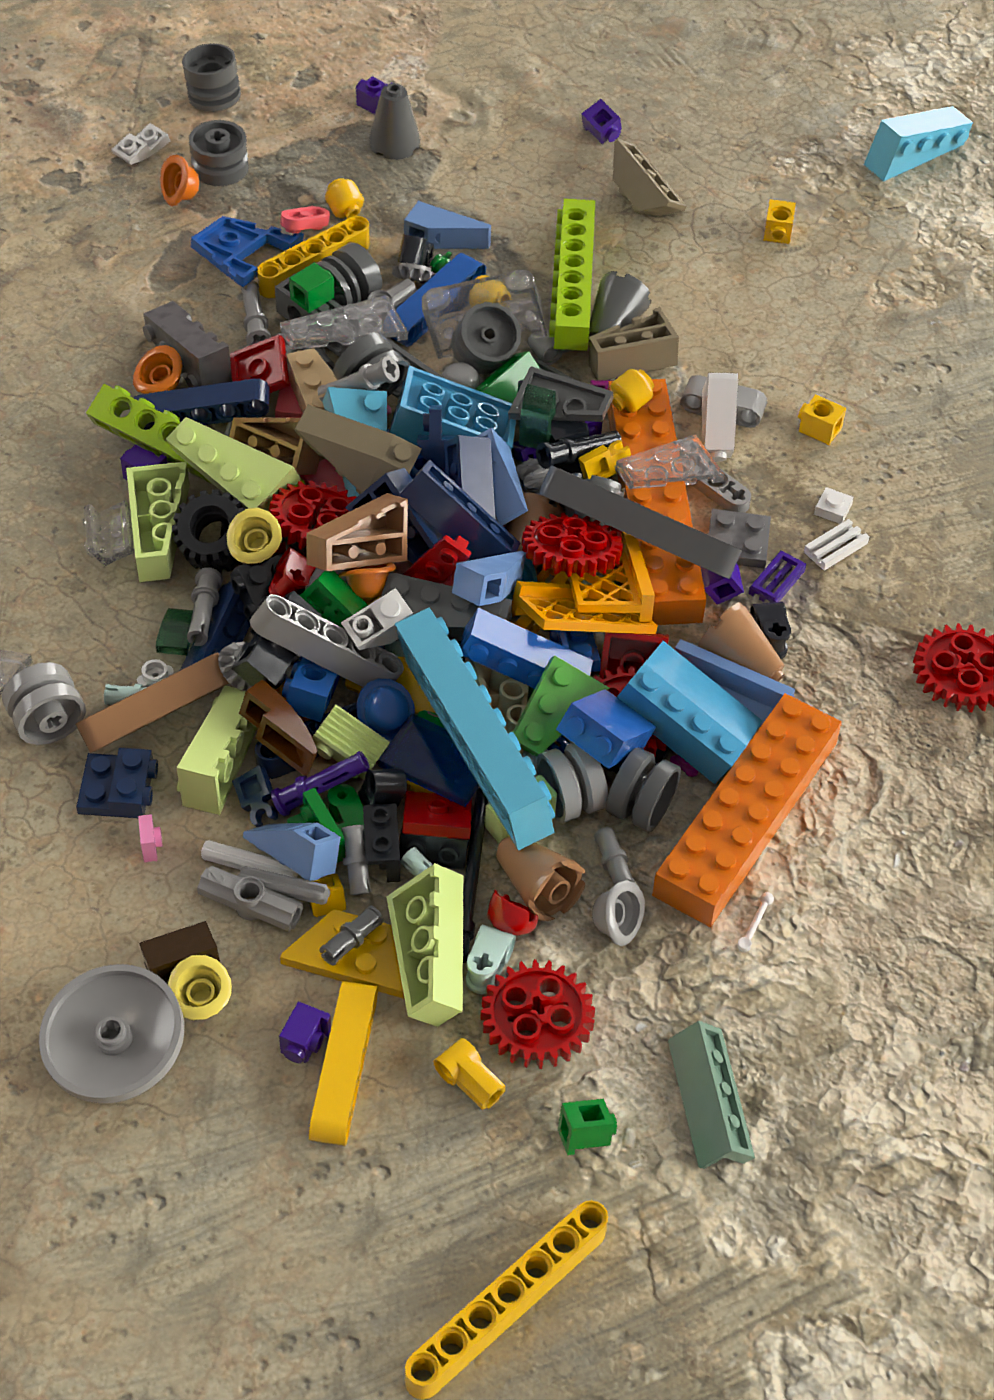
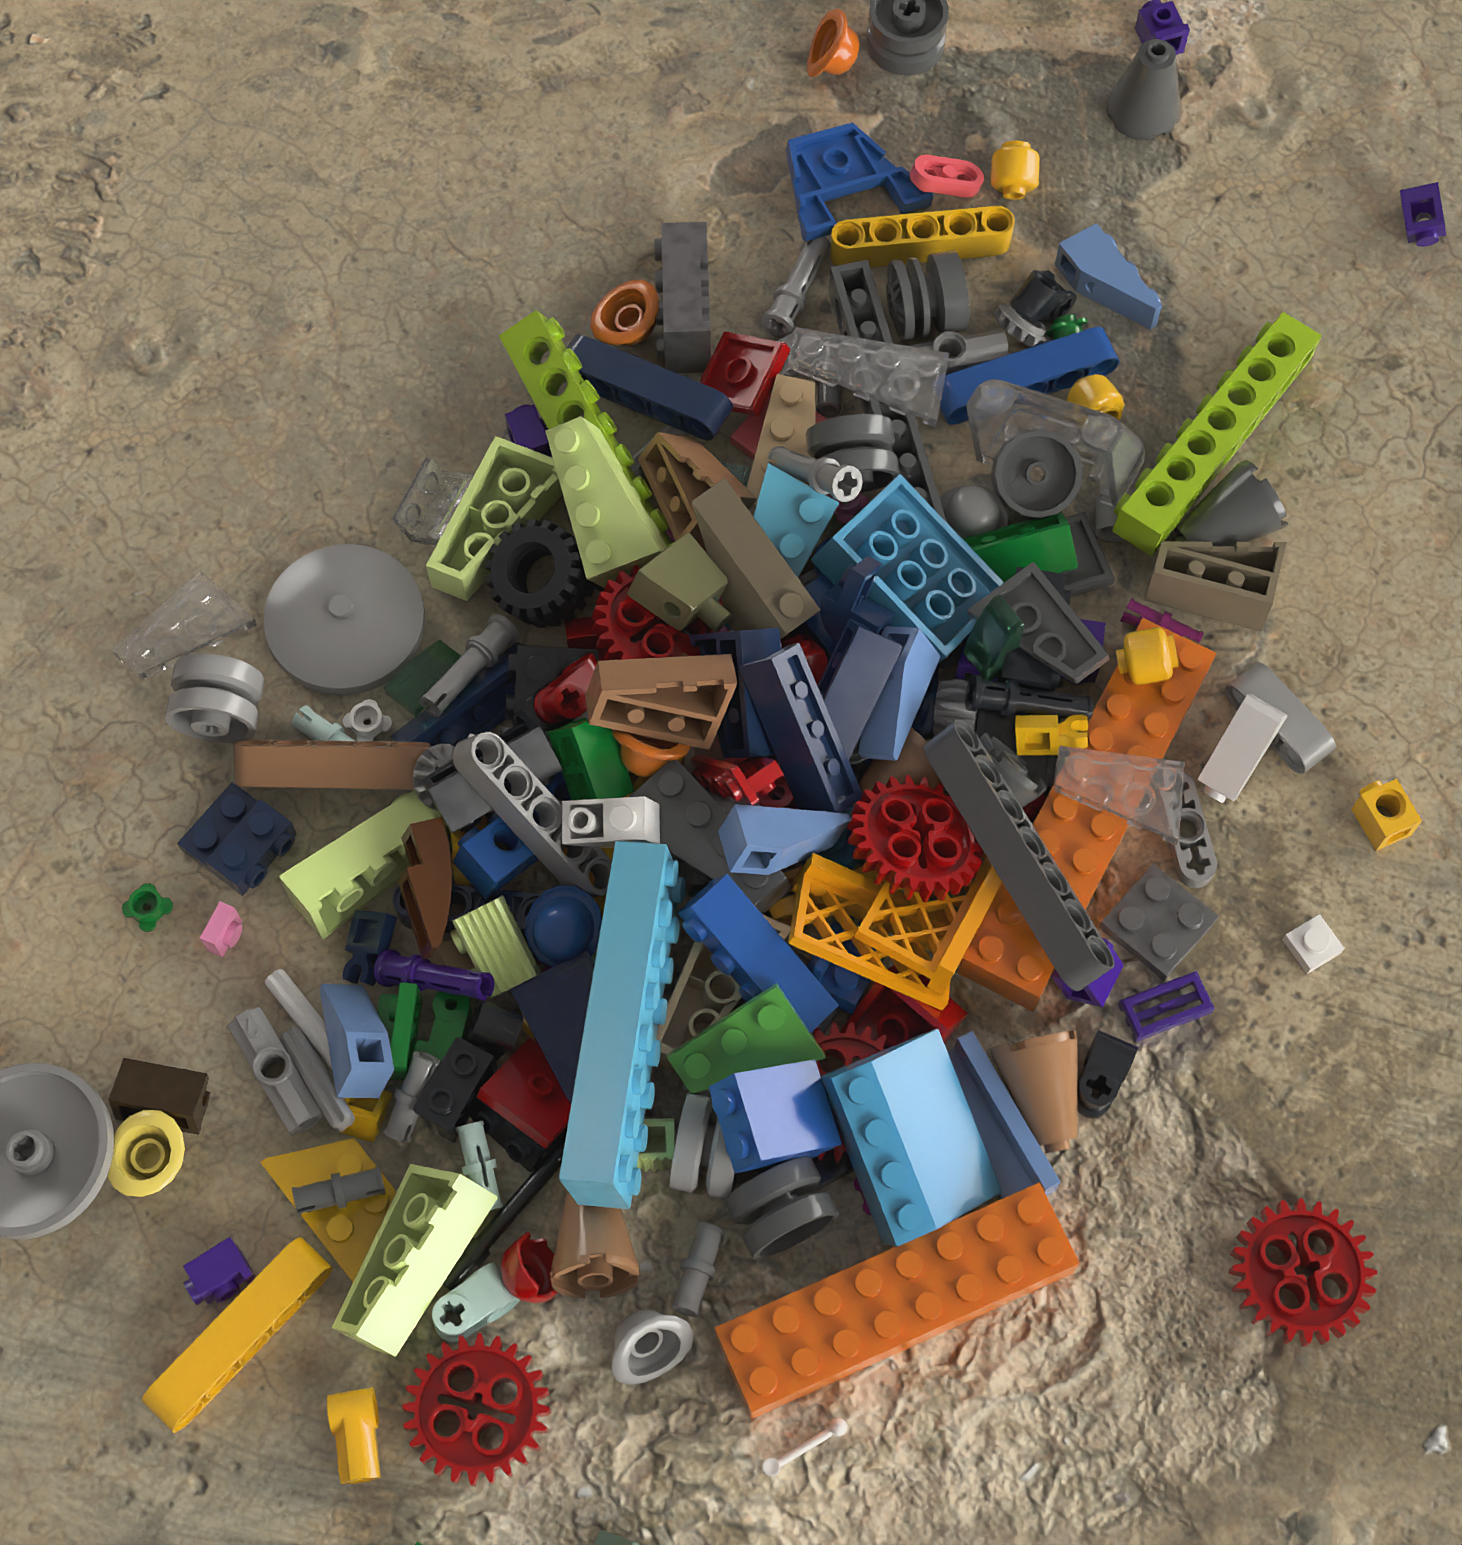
camera: 35 degrees right, 15 degrees up
light yellow hat [226,508,282,564] -> none
green brick [289,262,334,313] -> none
dark tan wedge [613,139,687,216] -> none
white tile [804,519,869,570] -> none
none -> green plate [122,883,173,932]
none -> light grey dish [263,544,426,695]
none -> olive torso [627,533,732,633]

